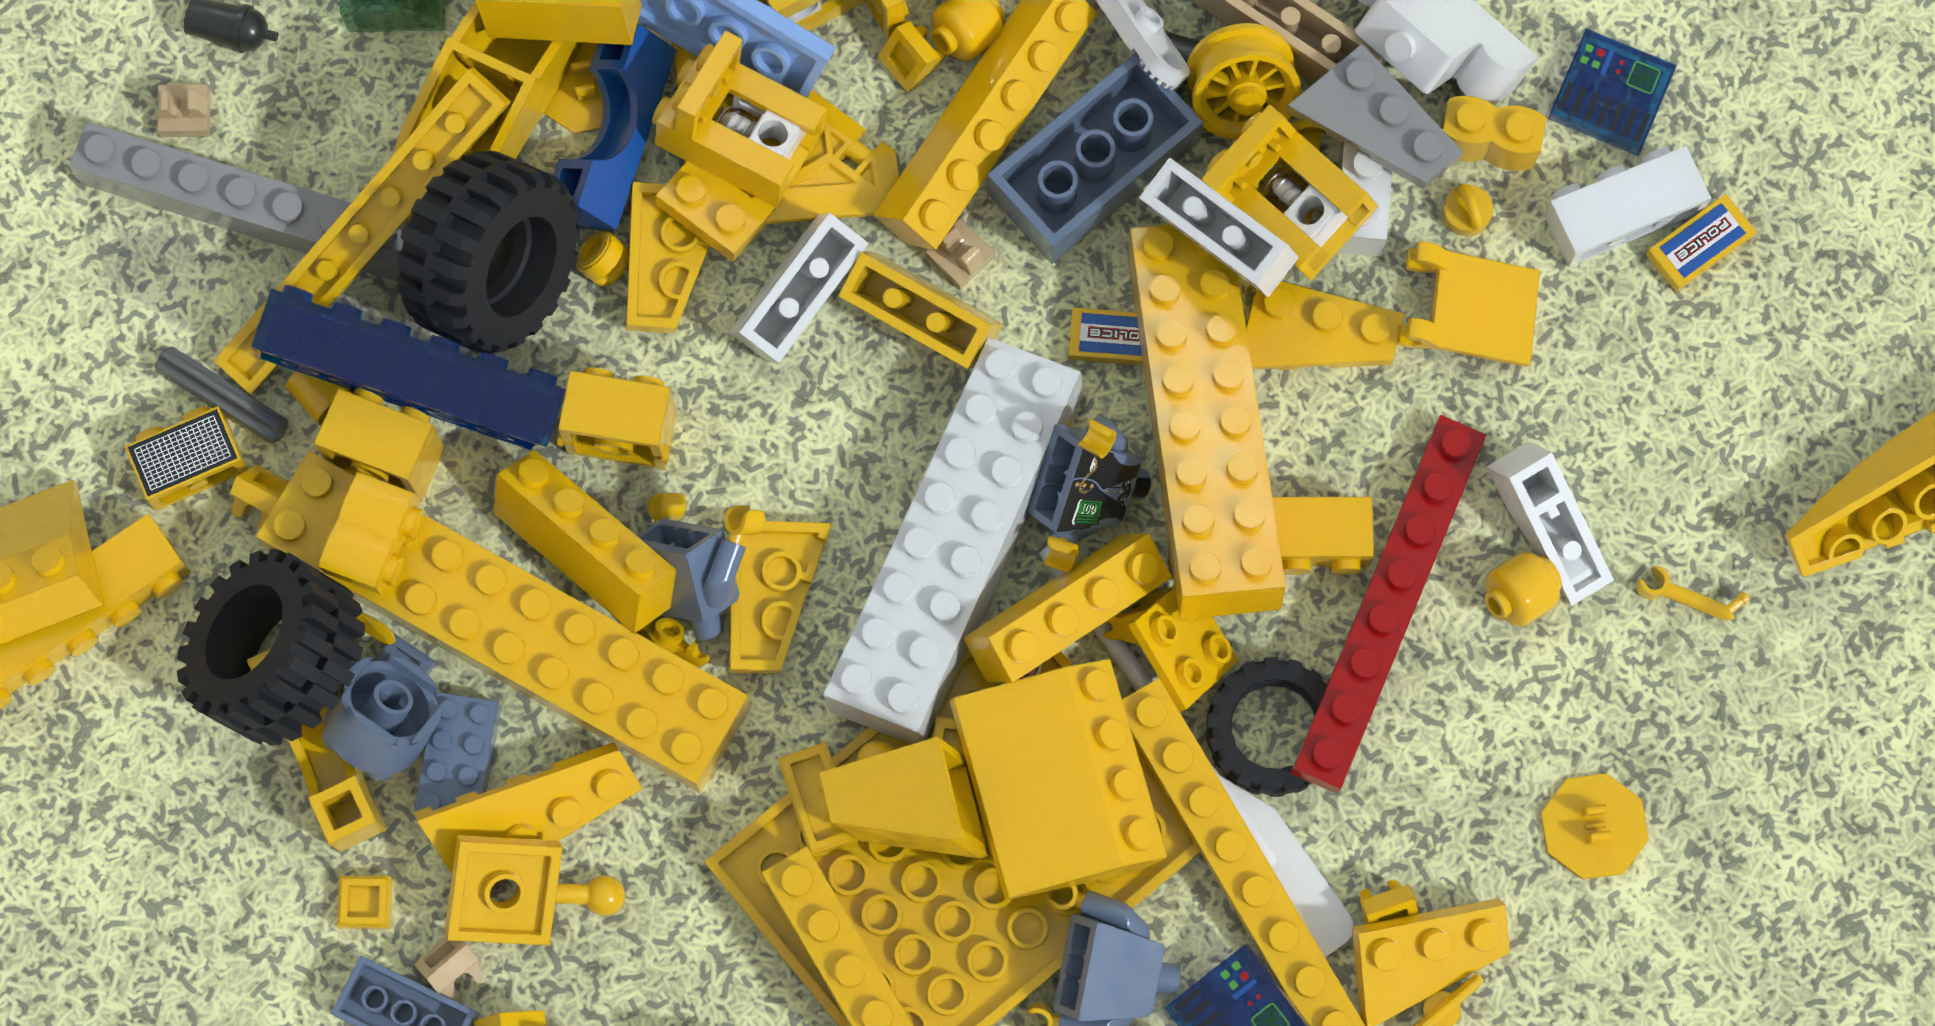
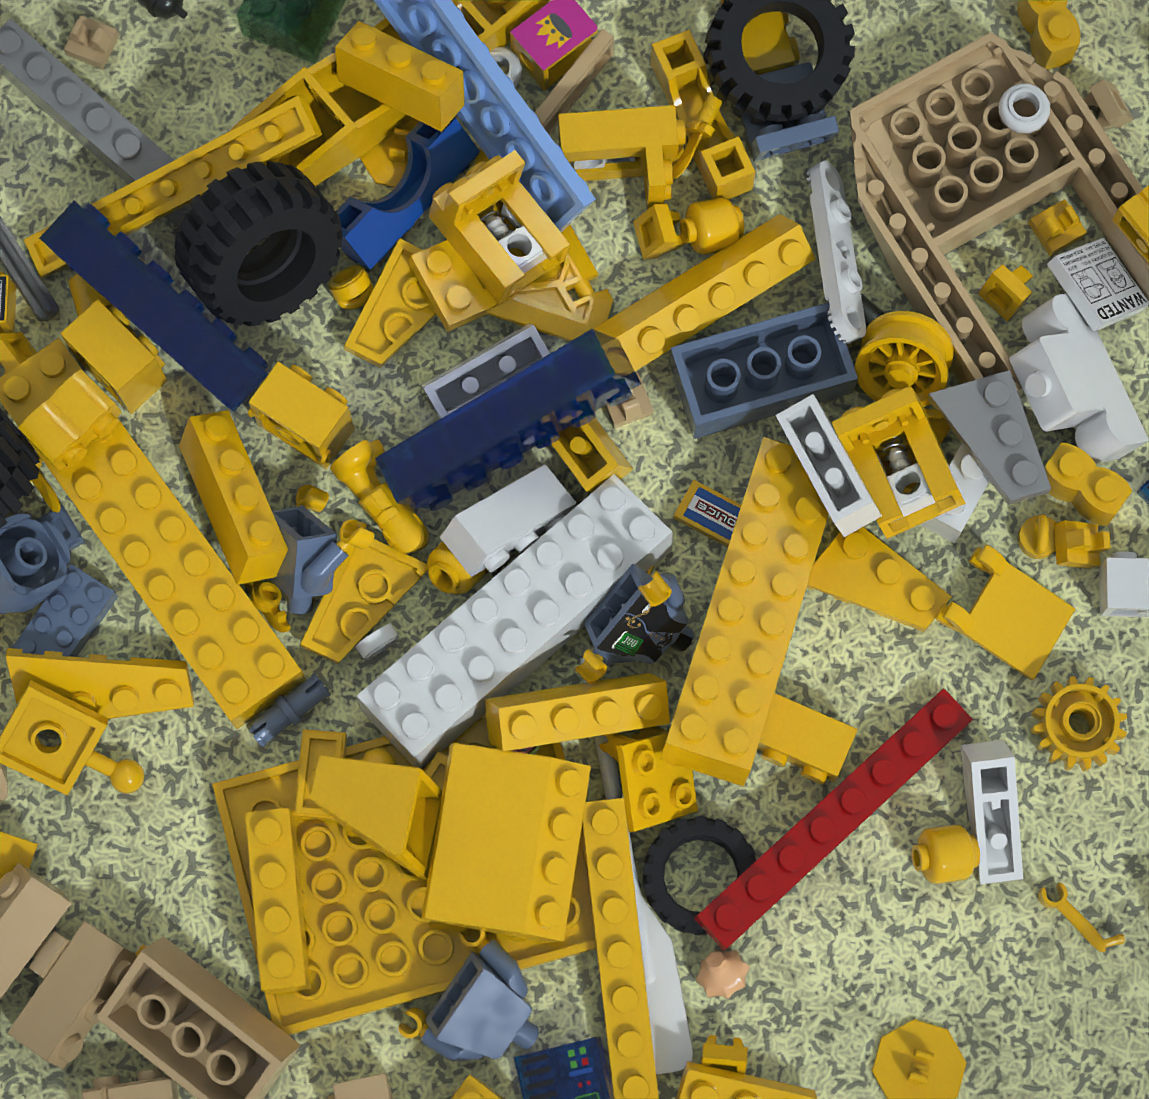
camera: 25 degrees right, 0 degrees up
none -> sand blue pin [246,673,331,747]
none -> yellow piece [330,439,430,553]
none -> white tile [355,623,399,660]
none -> clear blue brick [375,329,641,511]
none -> yellow head [427,541,488,595]
none -> white brick [440,464,577,577]
none -> light nougat piece [696,949,750,999]
none -> yellow gear [1030,676,1127,772]
none -> yellow tile [1054,520,1111,569]

